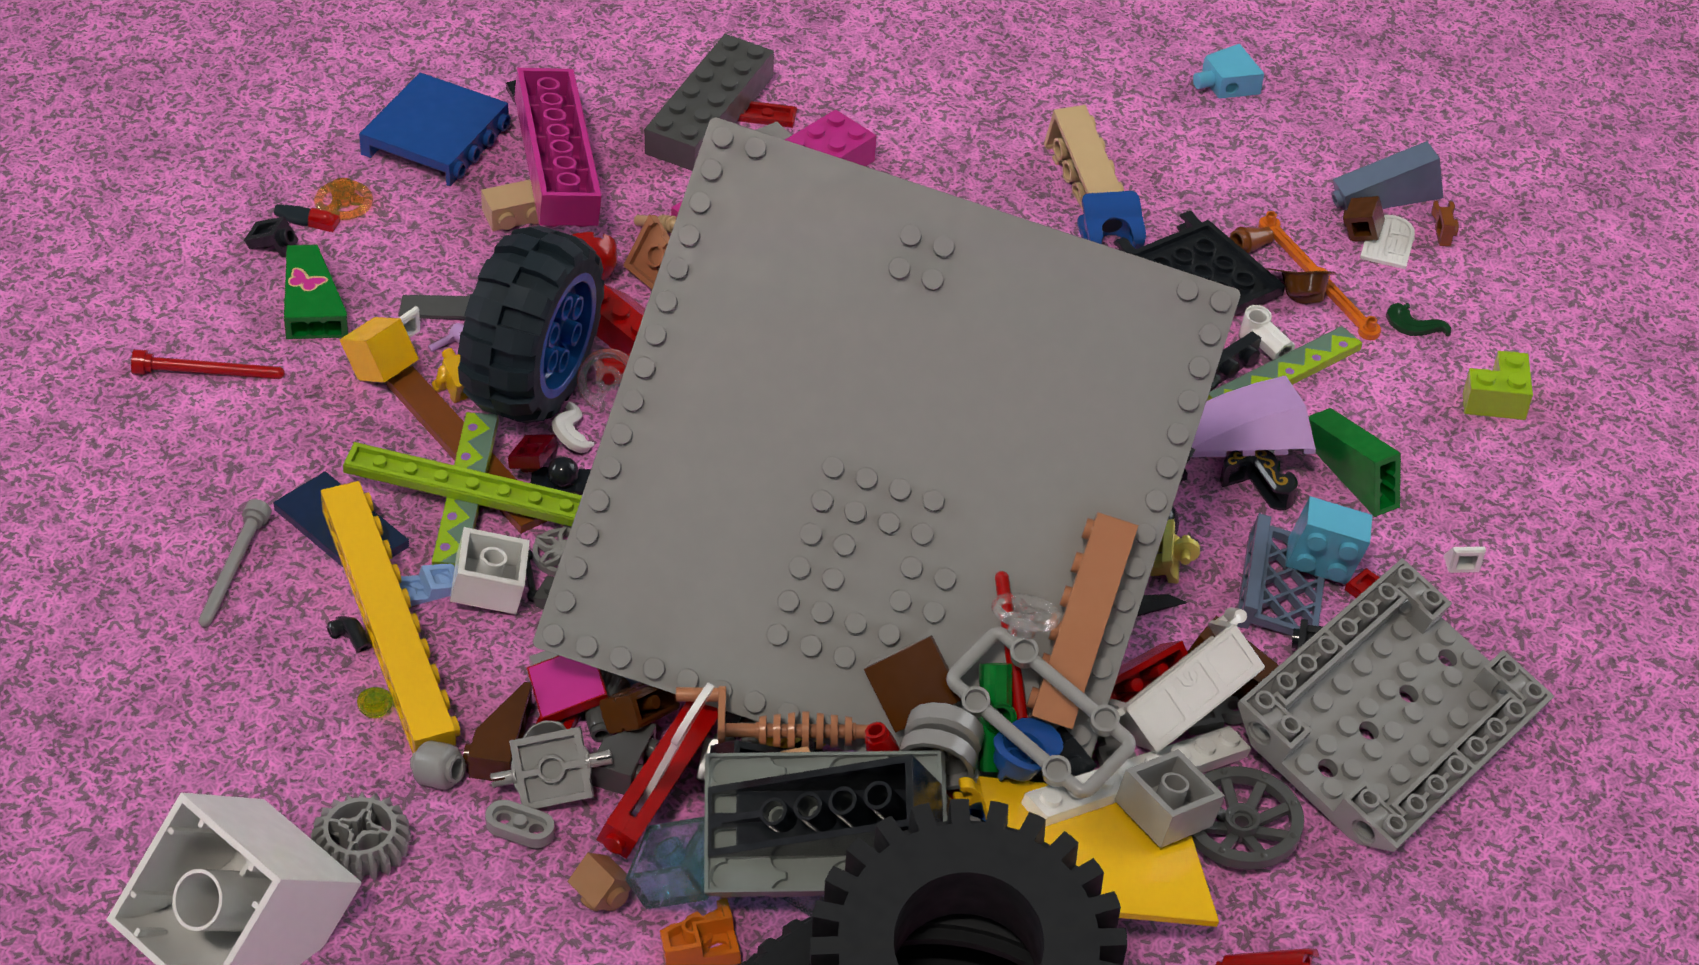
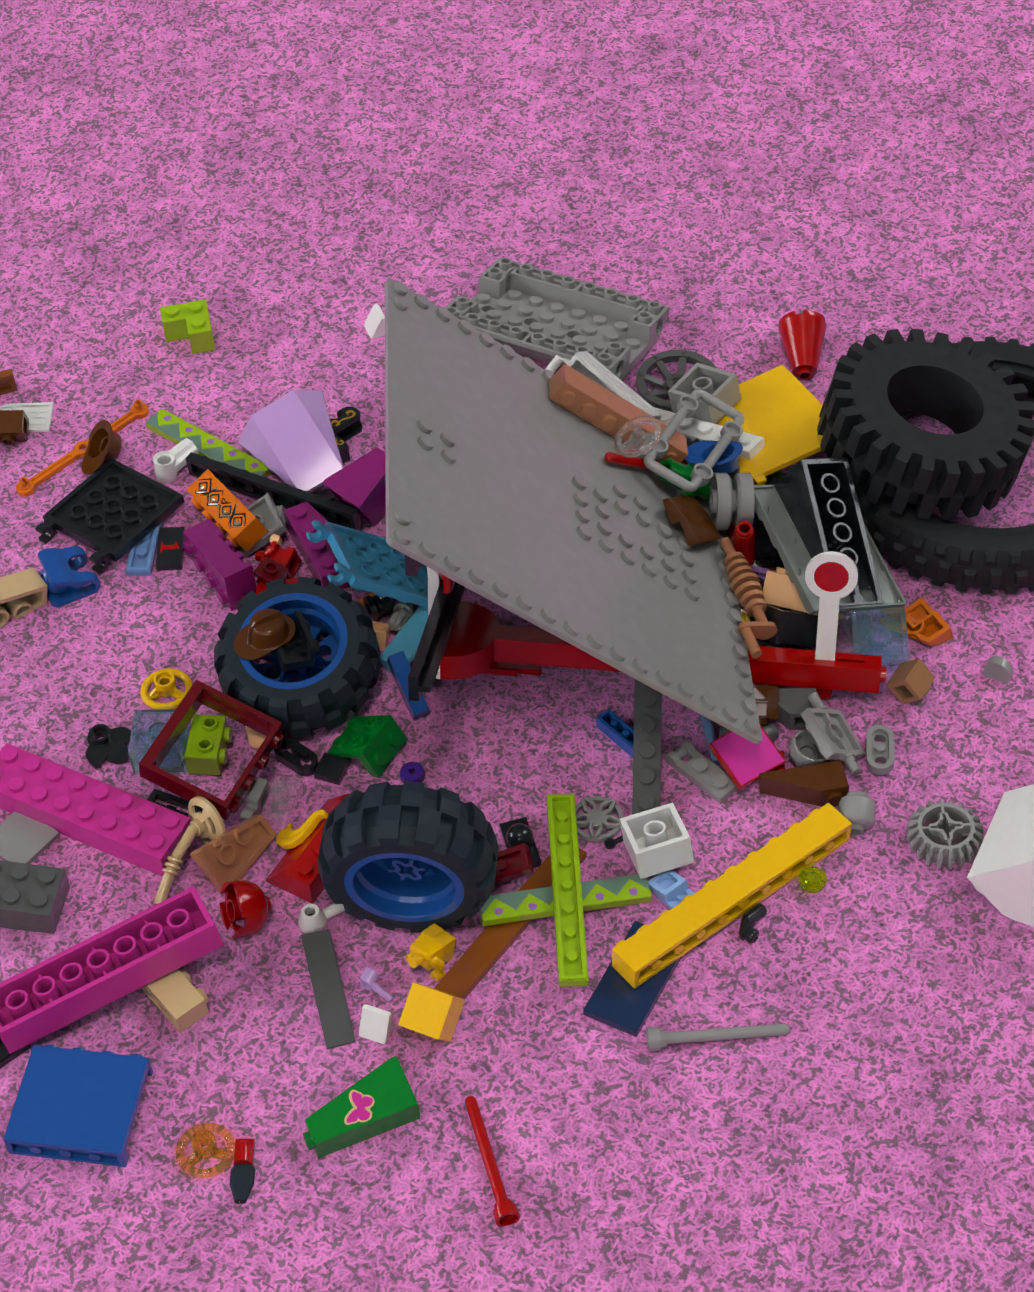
camera: 100 degrees left, 5 degrees up
black bracket [244,217,298,257] -> none
dark orange cone [1229,226,1274,254] -> none
green slope [1308,408,1401,517] -> none
dark green piece [1386,303,1451,336] -> none

